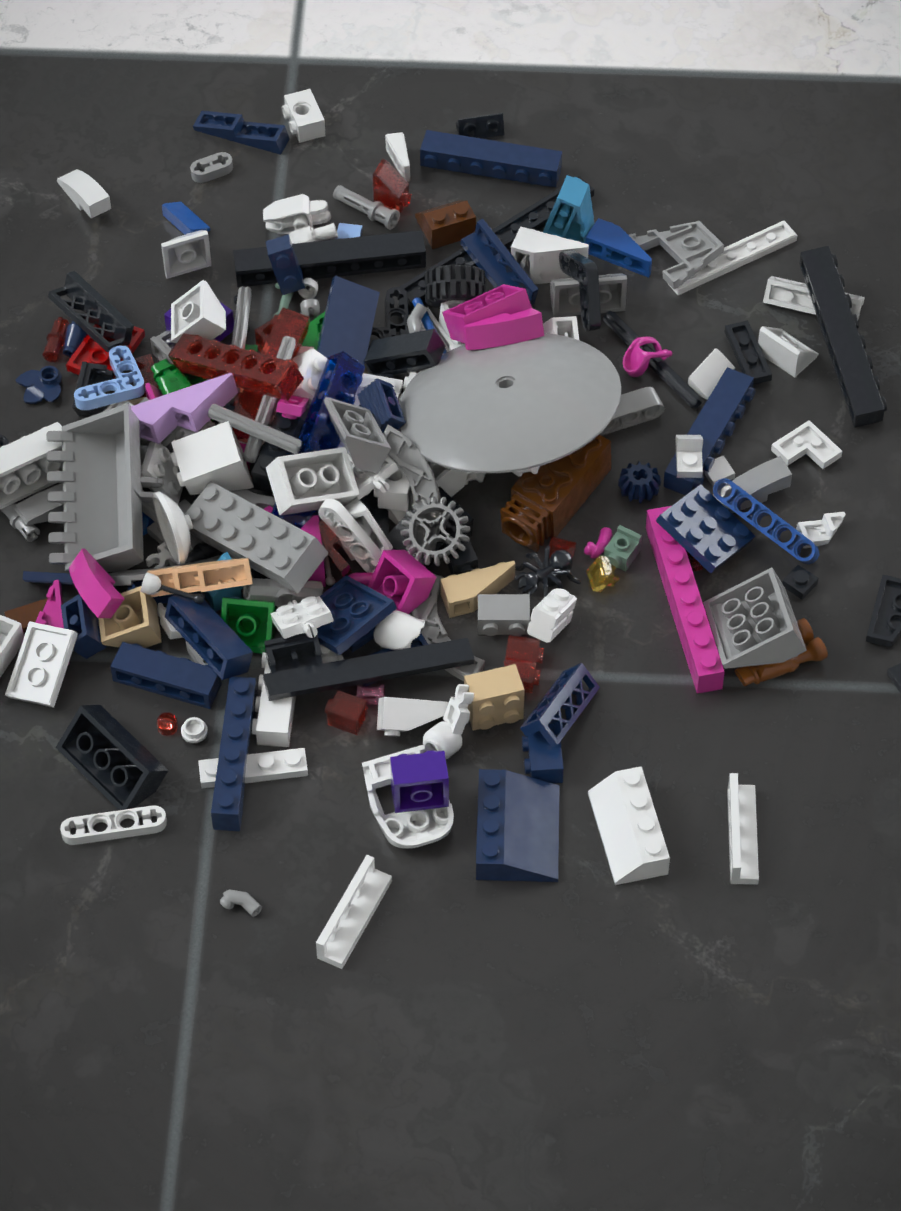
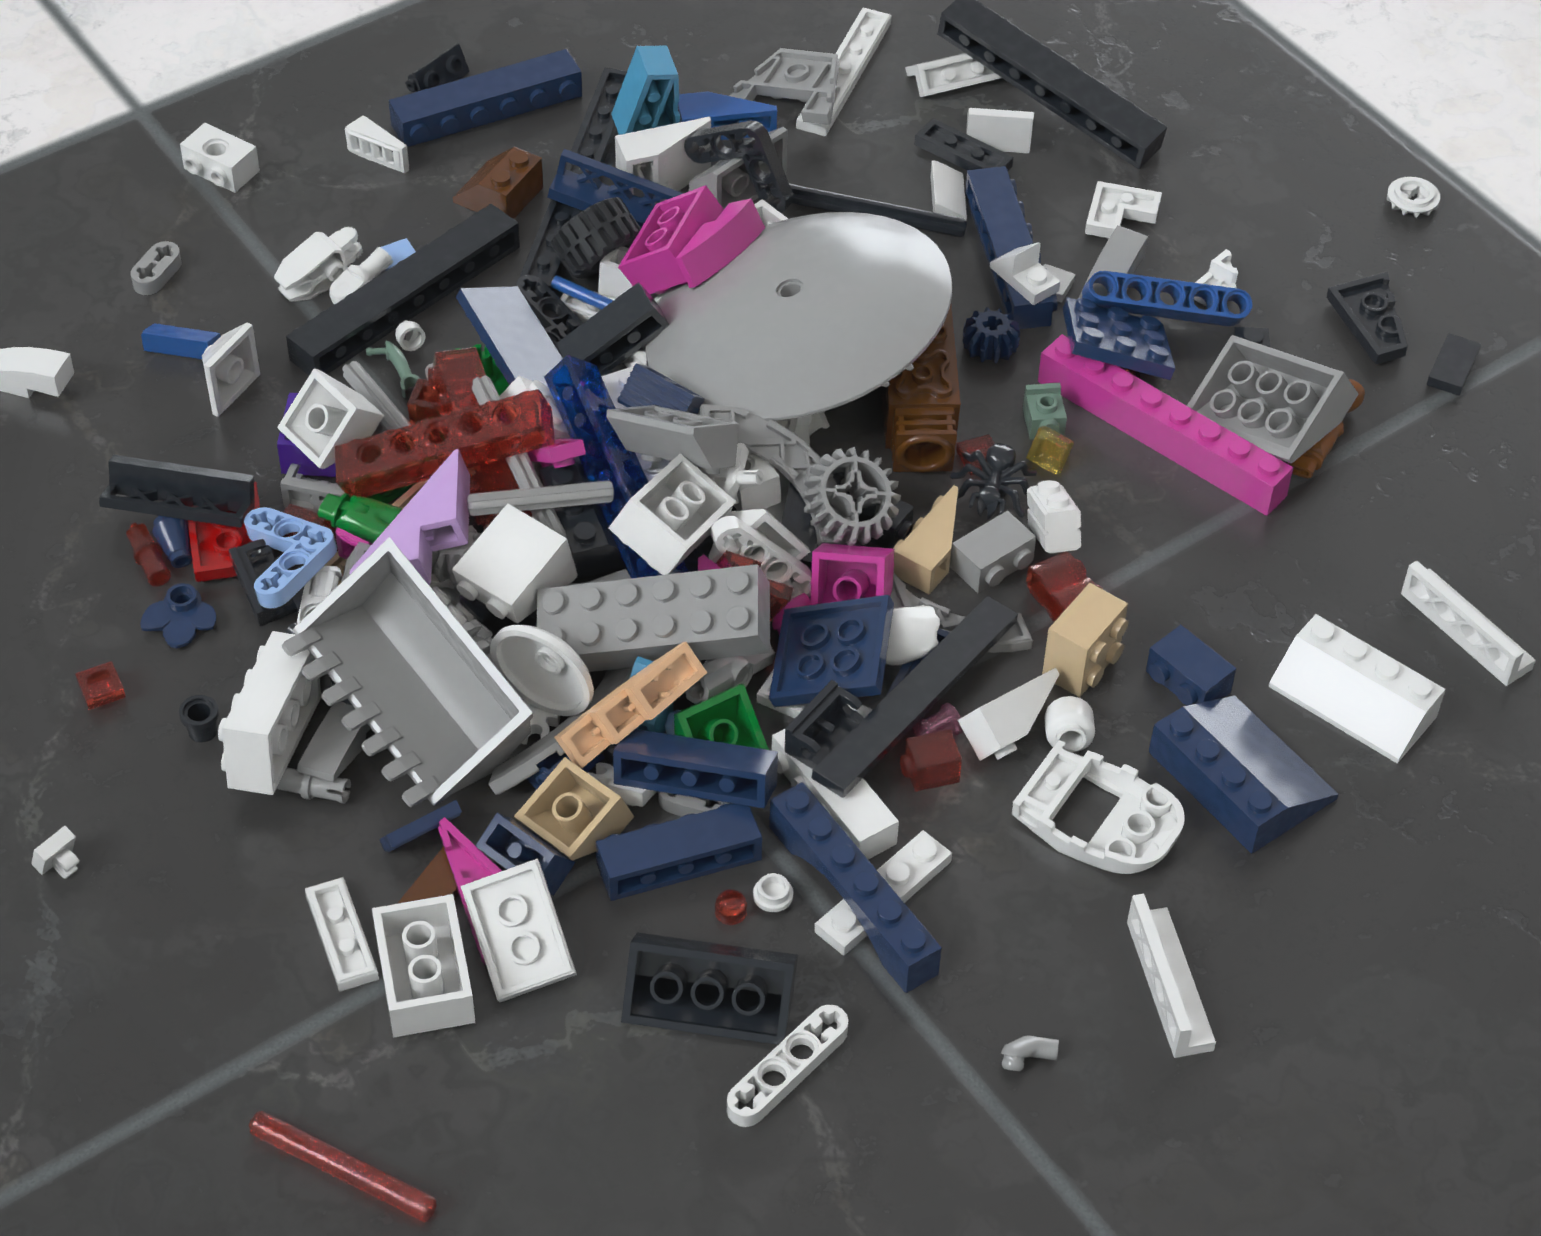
camera: 40 degrees left, 5 degrees down
dark pink slope [69,548,125,619] -> none
hinge [141,572,204,604] -> none
dark blue slope [193,111,290,155] -> none
dark blue brick [266,234,305,295] -> none
white plate [270,596,334,639] -> none
light grey hinge [300,299,320,319] -> none
light grey pin [333,185,400,230] -> none
clear red slope [373,159,411,213] -> none
dark purple brick [390,750,449,813] -> none
light grey arm [407,303,428,333] -> none
white plate [443,684,474,734] -> none
dark blue fence [520,663,600,747] -> none
dark pink arm [584,527,612,559] -> none
dark pink piece [623,336,672,377] -> none

